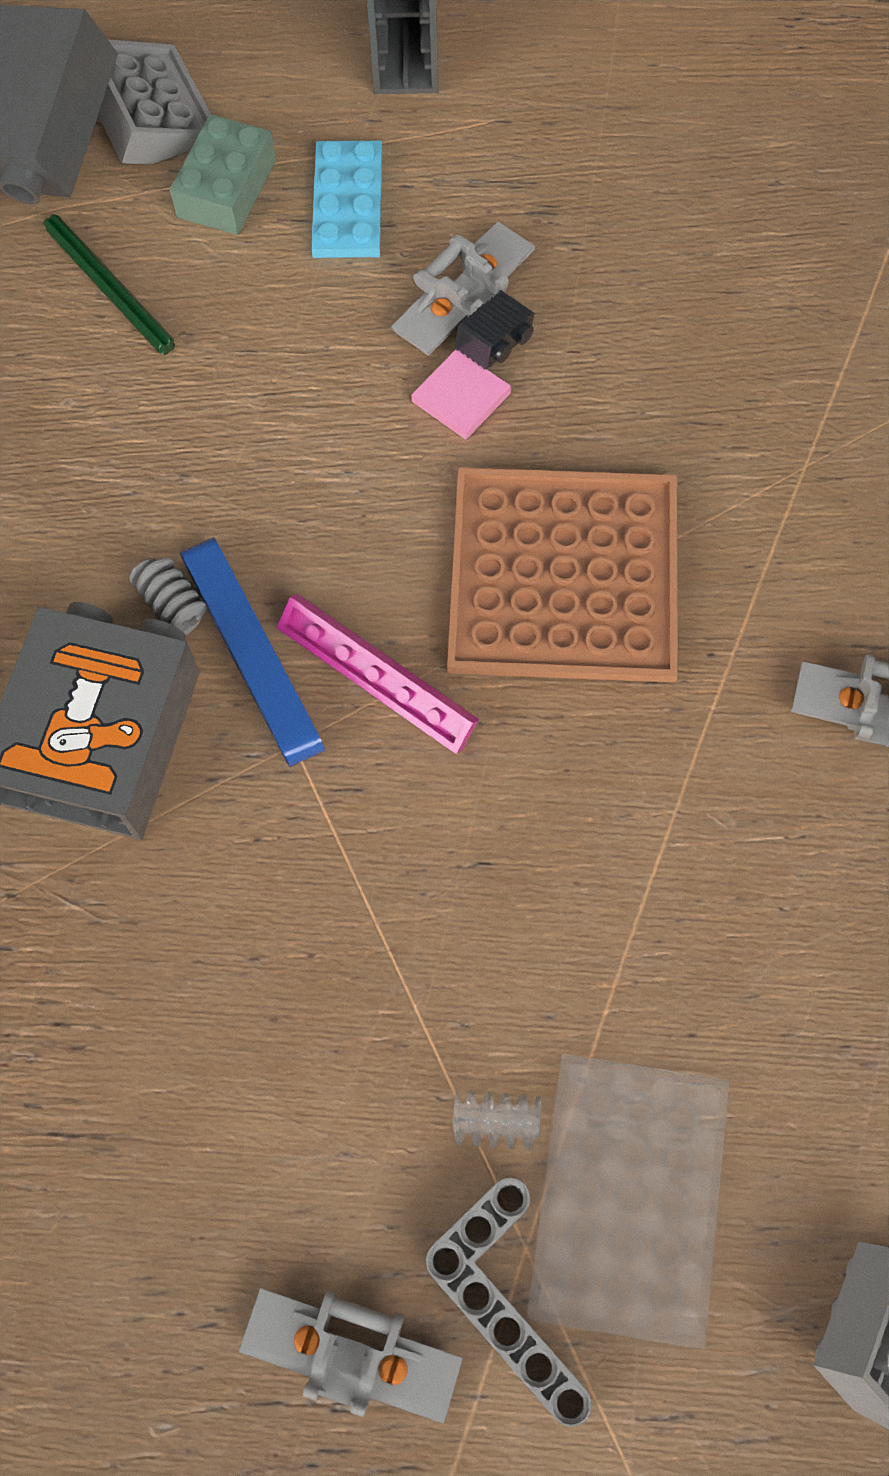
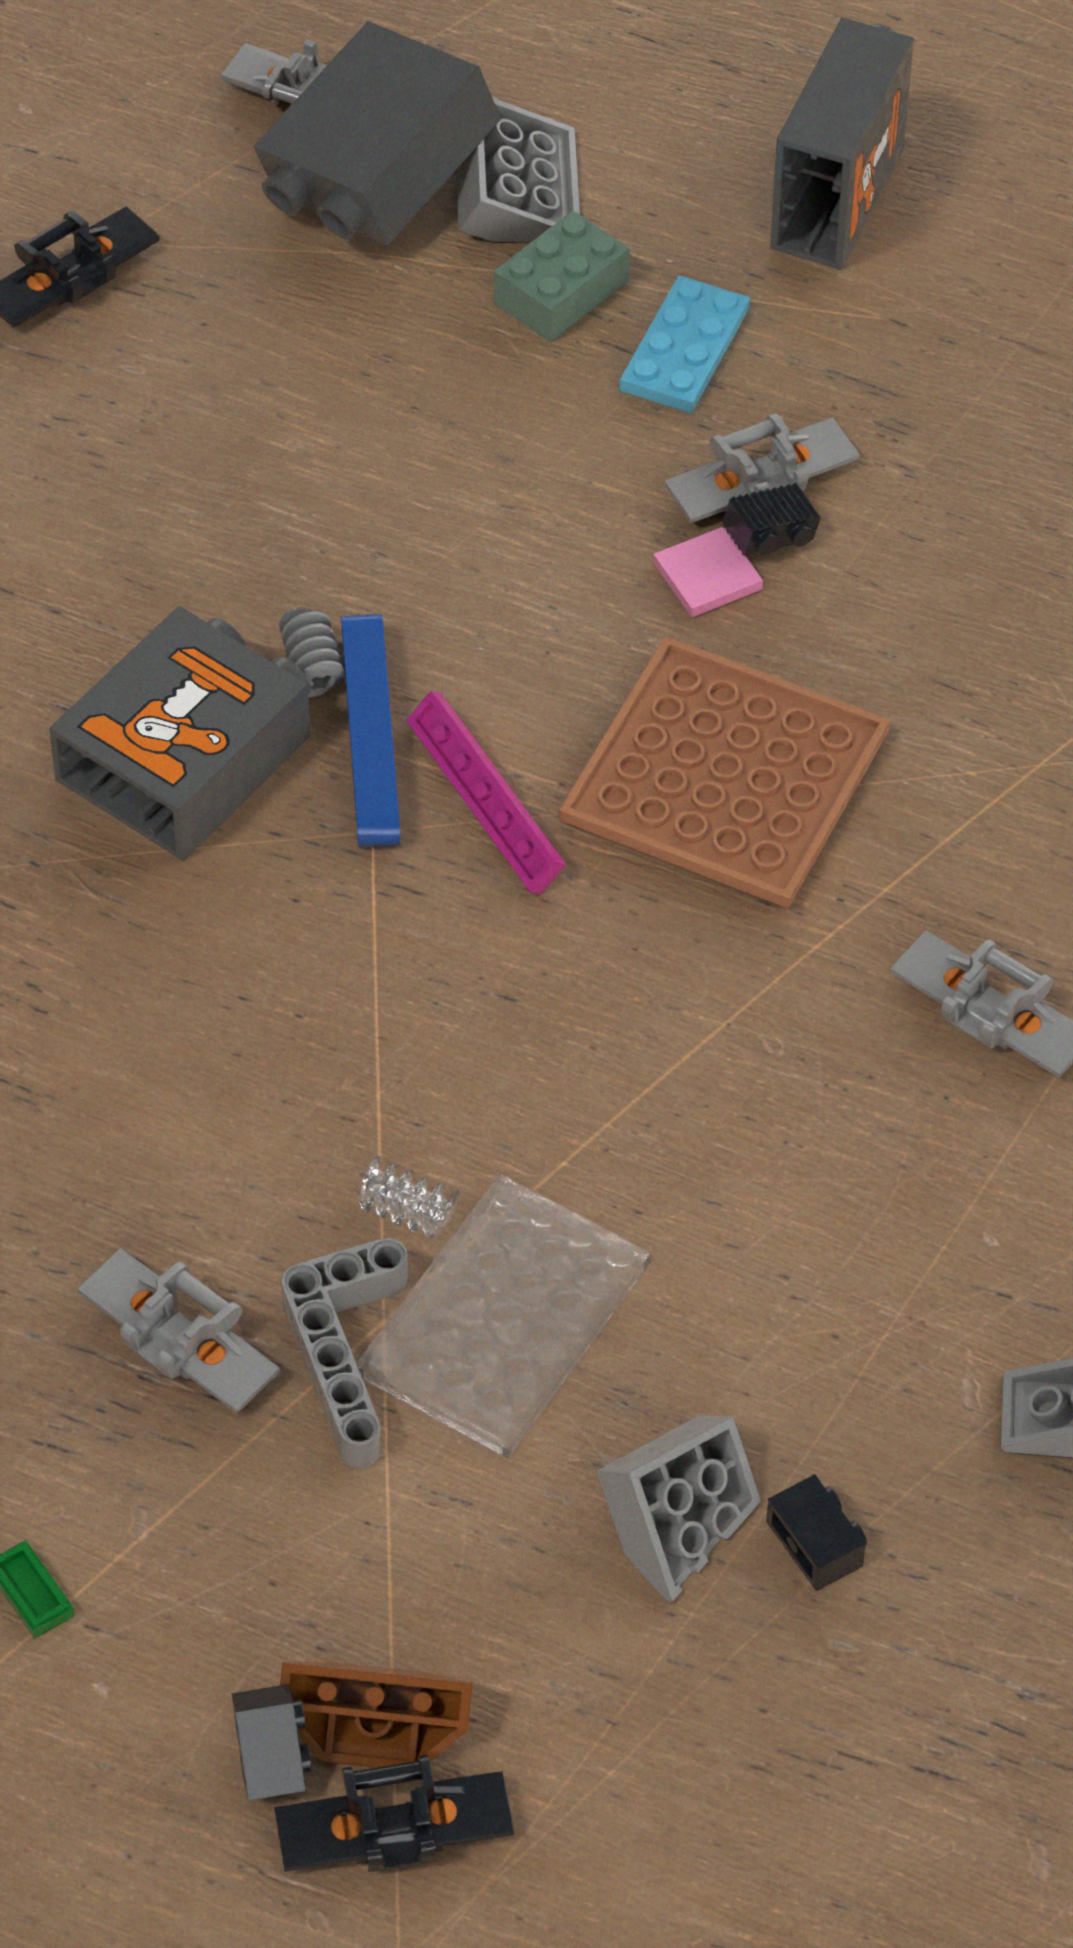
camera: 20 degrees right, 15 degrees down
dark green axle [44,214,175,355] -> none

